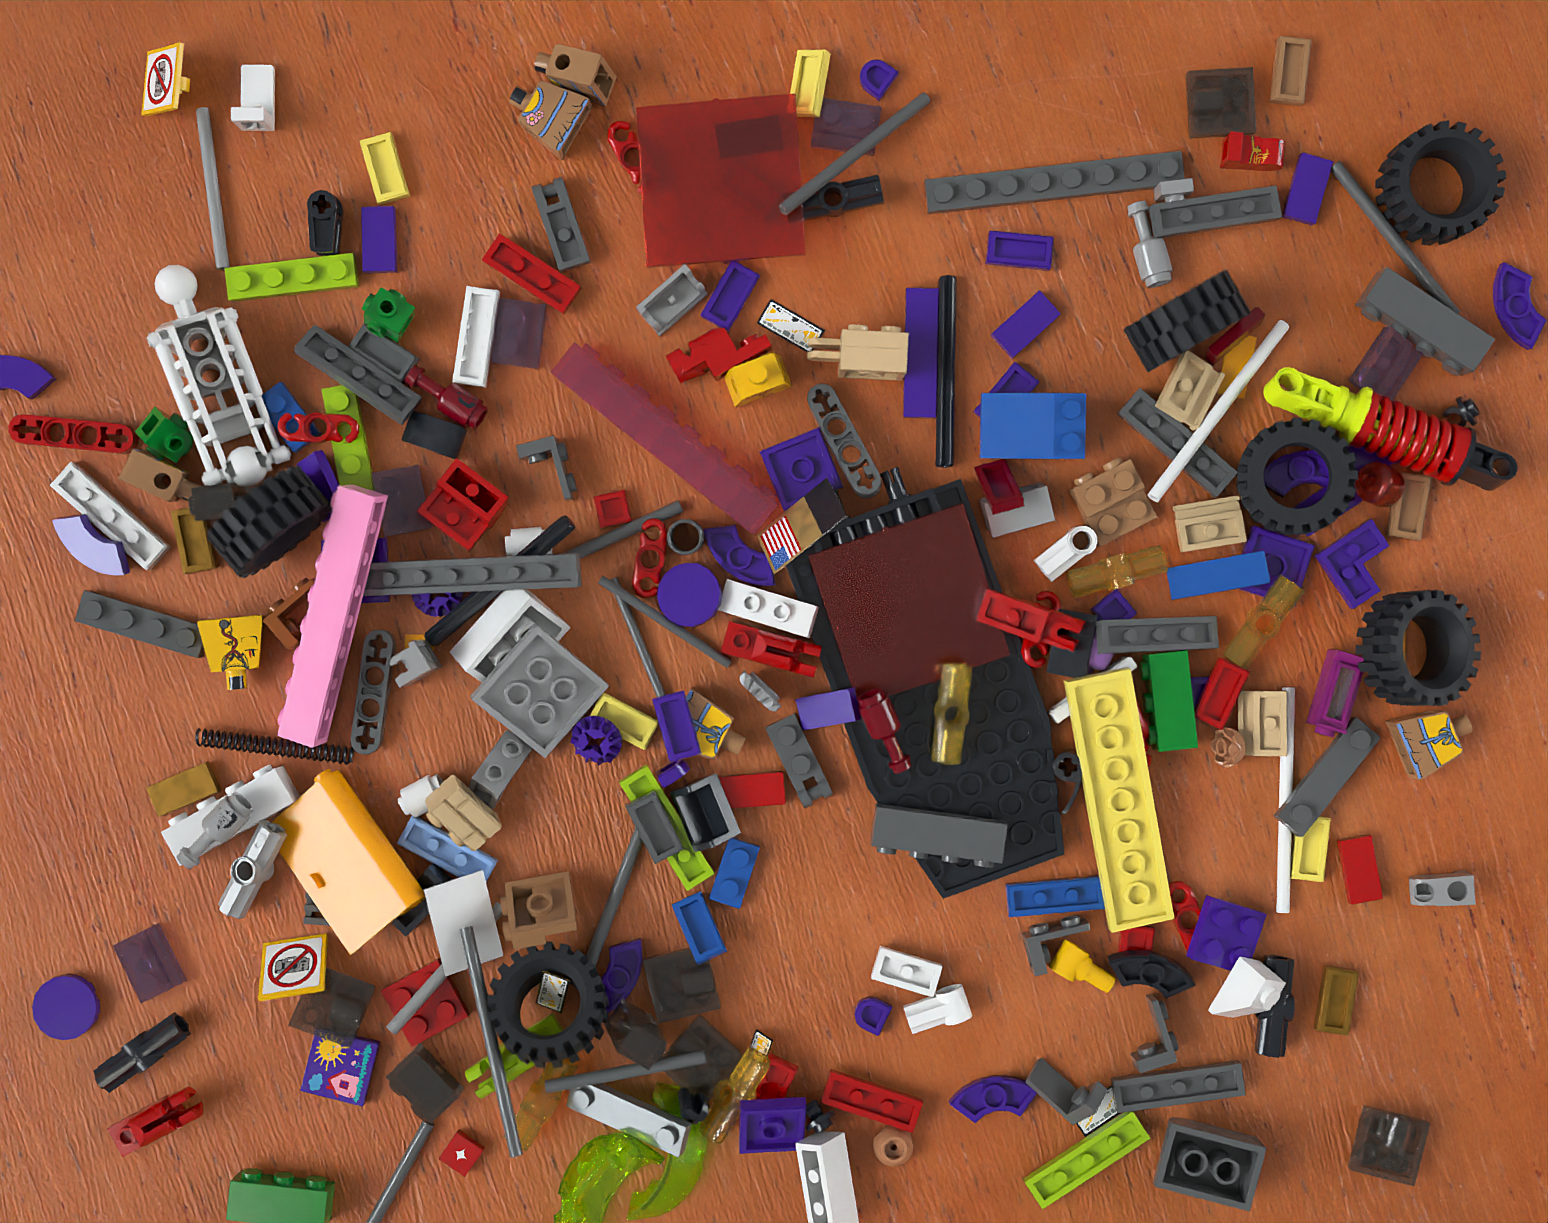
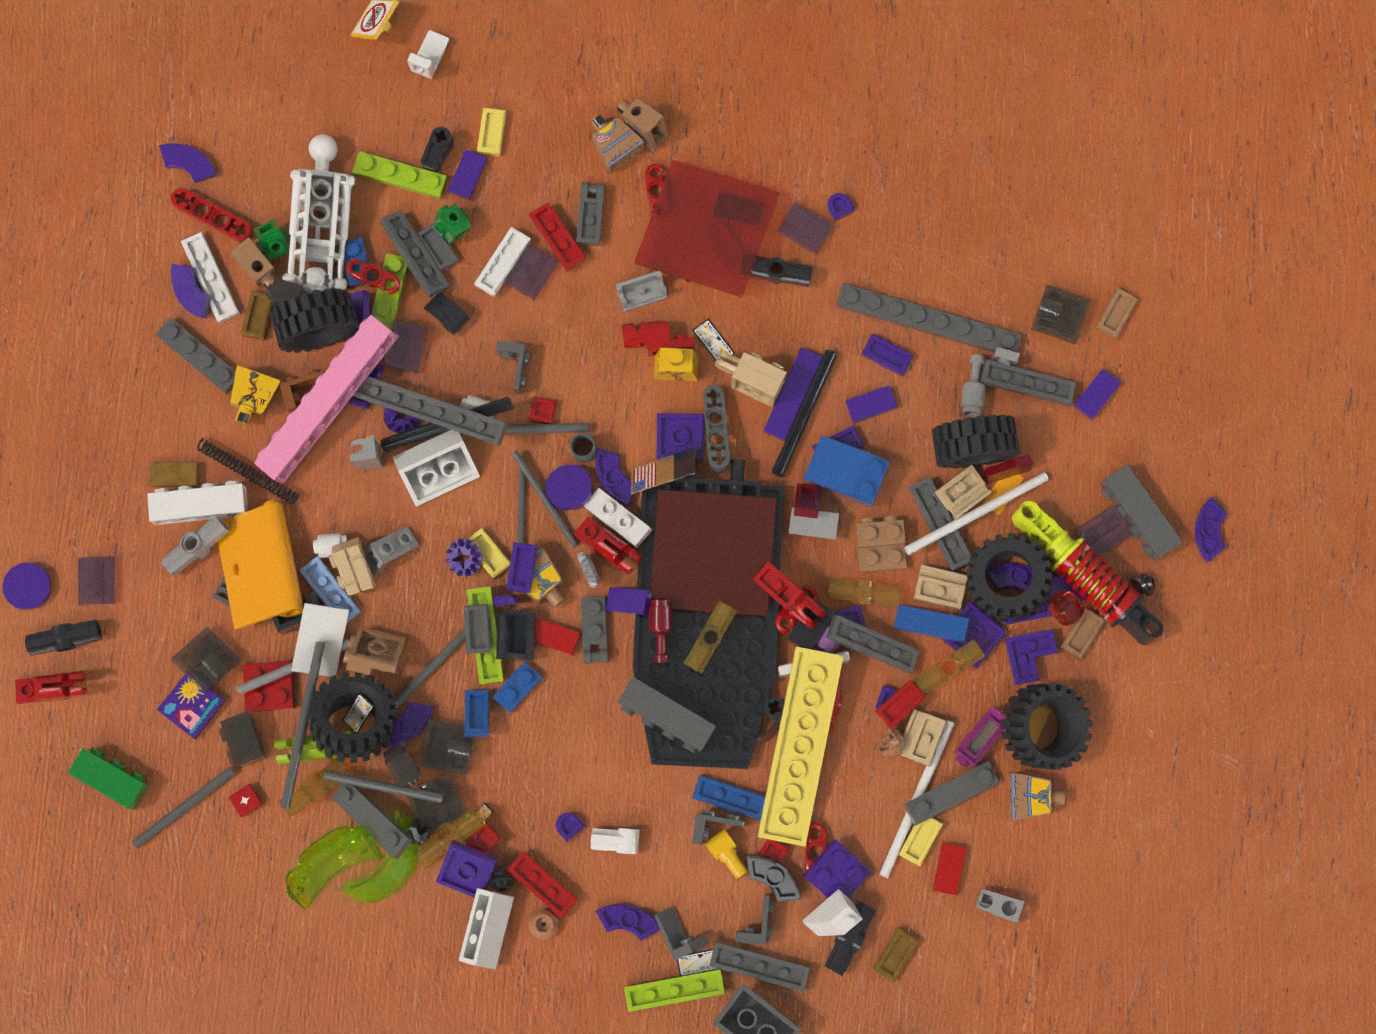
camera: 20 degrees right, 10 degrees down
light grey piece [177,792,254,869] -> none
light grey piece [196,107,229,270] -> none
piece [258,933,328,1001] -> none
dark grey beam [351,630,396,755] -> none
dark red piece [405,365,488,430] -> none
red brick [417,458,509,552] -> none
light grey plate [470,623,609,758] -> none
clear pink brick [550,342,778,536] -> none
red piece [632,518,668,598] -> none
dark purple tile [700,259,760,333] -> none
dark grey piece [779,92,930,215] -> none
light yellow tile [787,50,831,117] -> none
white plate [871,946,943,997] -> none
white piece [1034,526,1097,582] -> none
green brick [1139,650,1198,752] -> none
red leg [1220,131,1285,171] -> none
dark grey piece [1331,161,1460,314] -> none
black tyre [1375,121,1506,246] -> none

